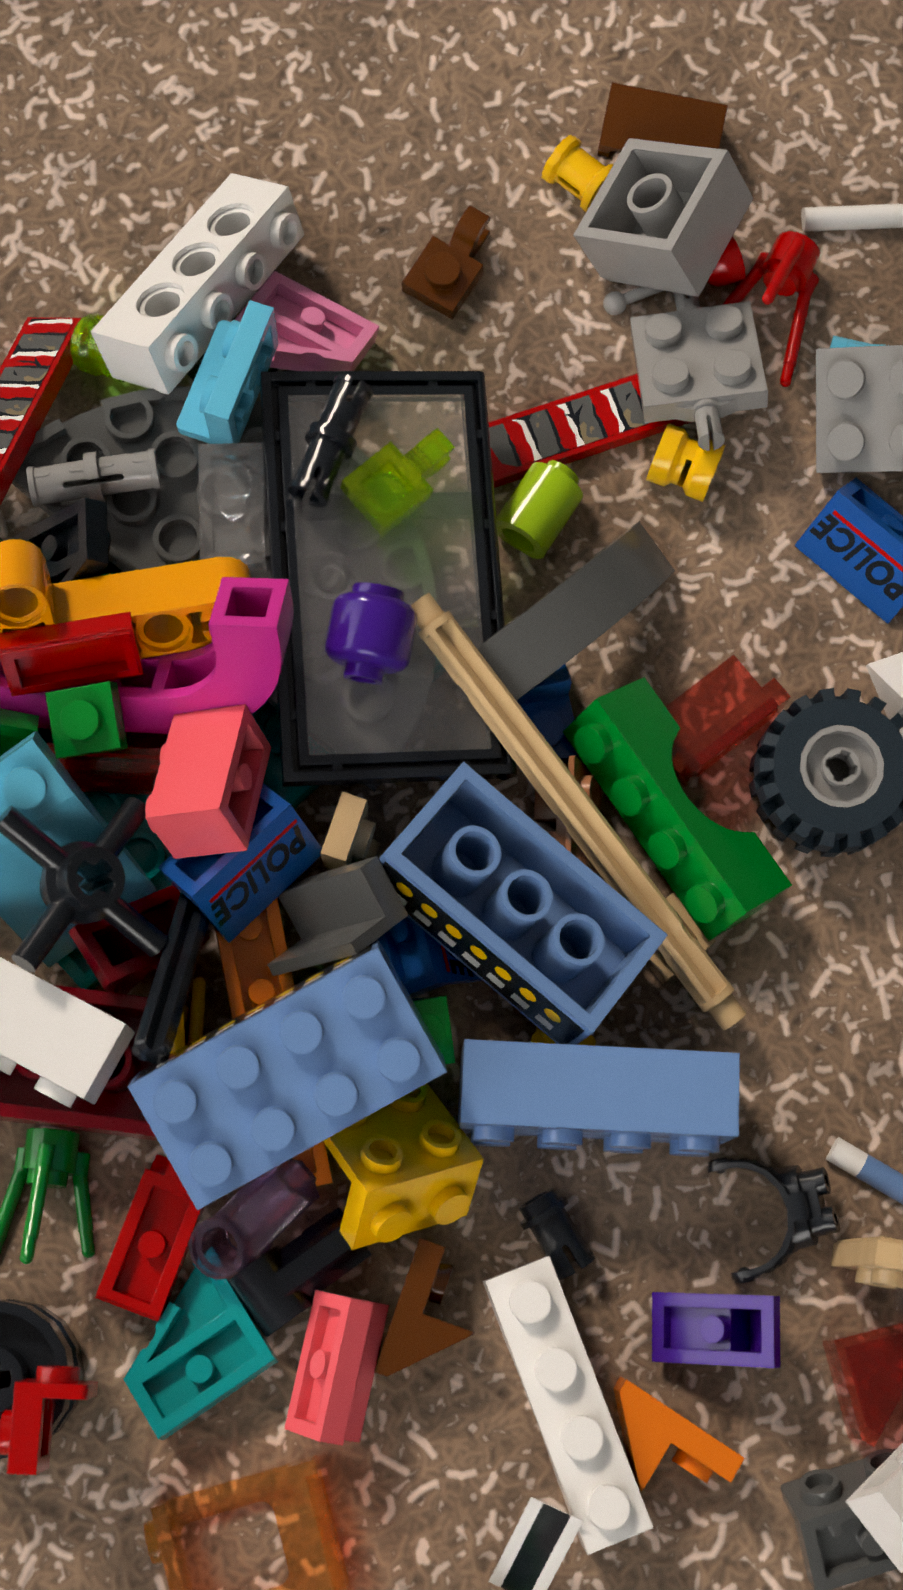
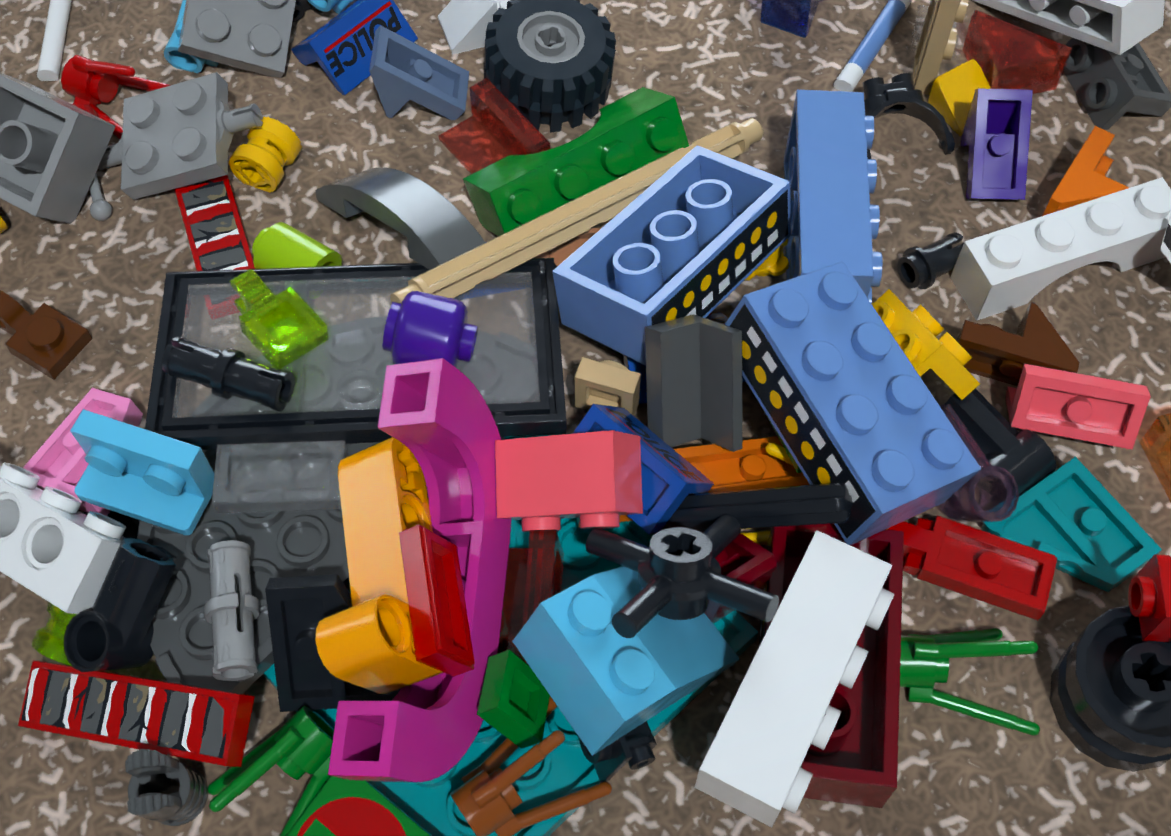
camera: 85 degrees left, 15 degrees down
green plate [45,681,128,759] -> none
none -> black piece [64,538,177,672]
none -> sand blue slope [369,25,469,120]
none -> yellow slope [927,59,991,136]

